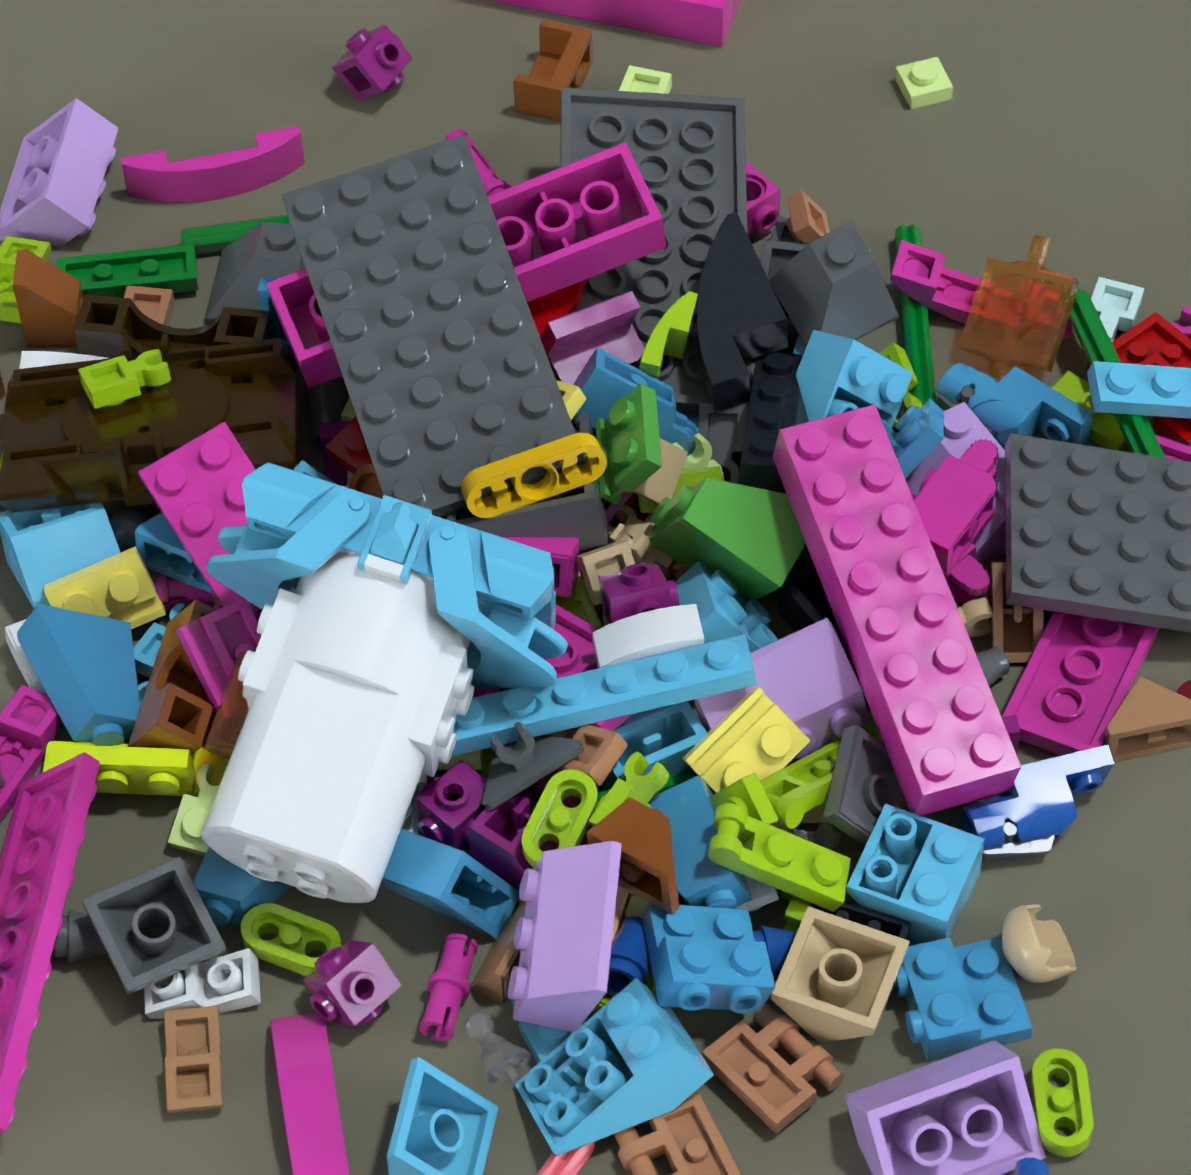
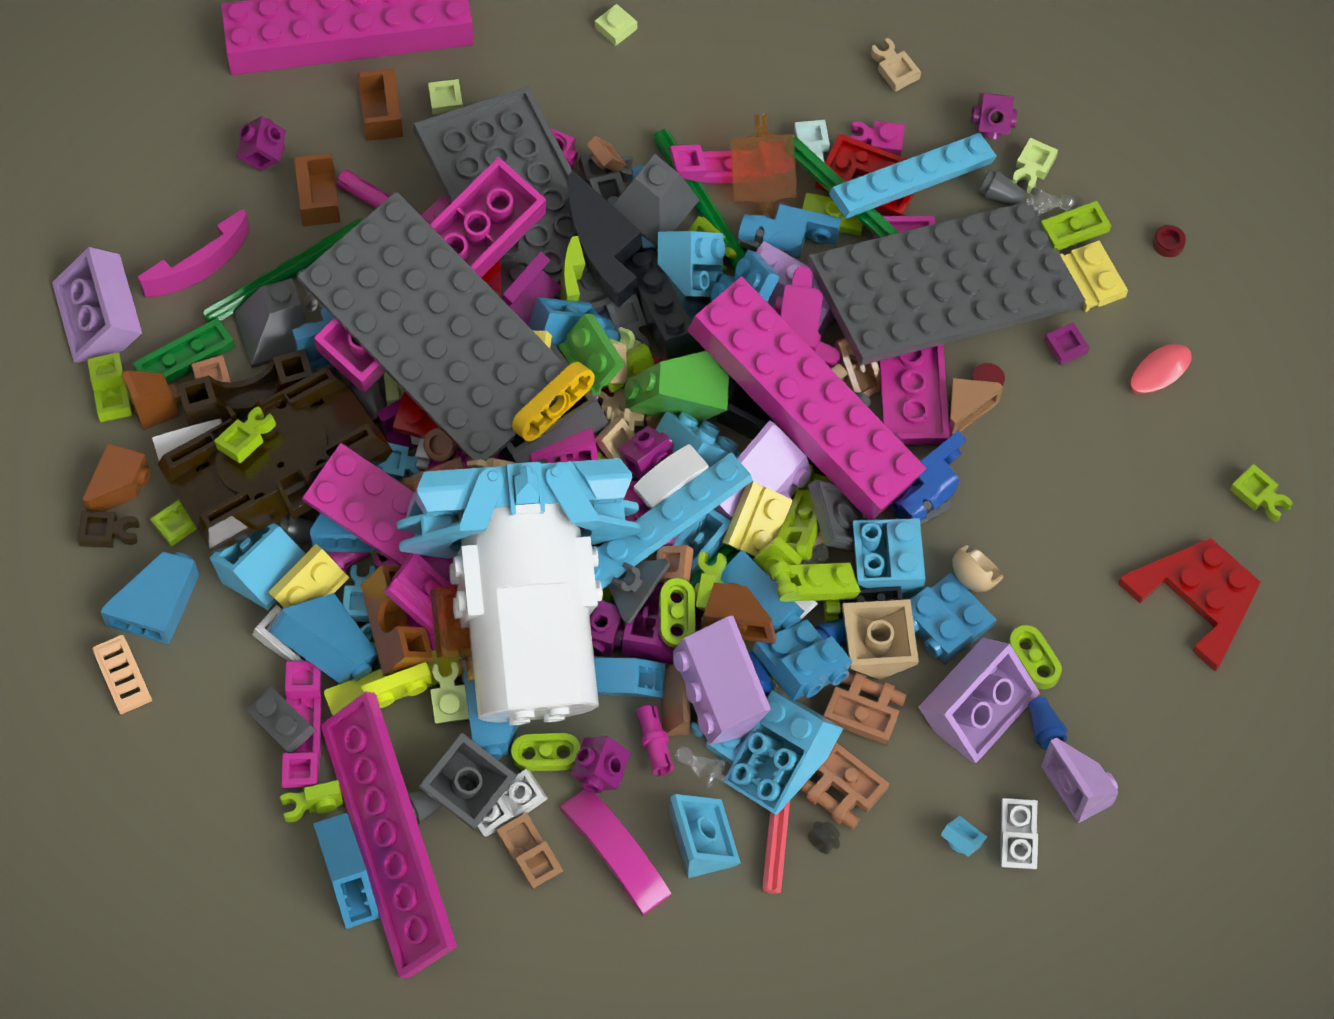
camera: 30 degrees left, 10 degrees up
none -> dark orange panel [294,153,341,227]

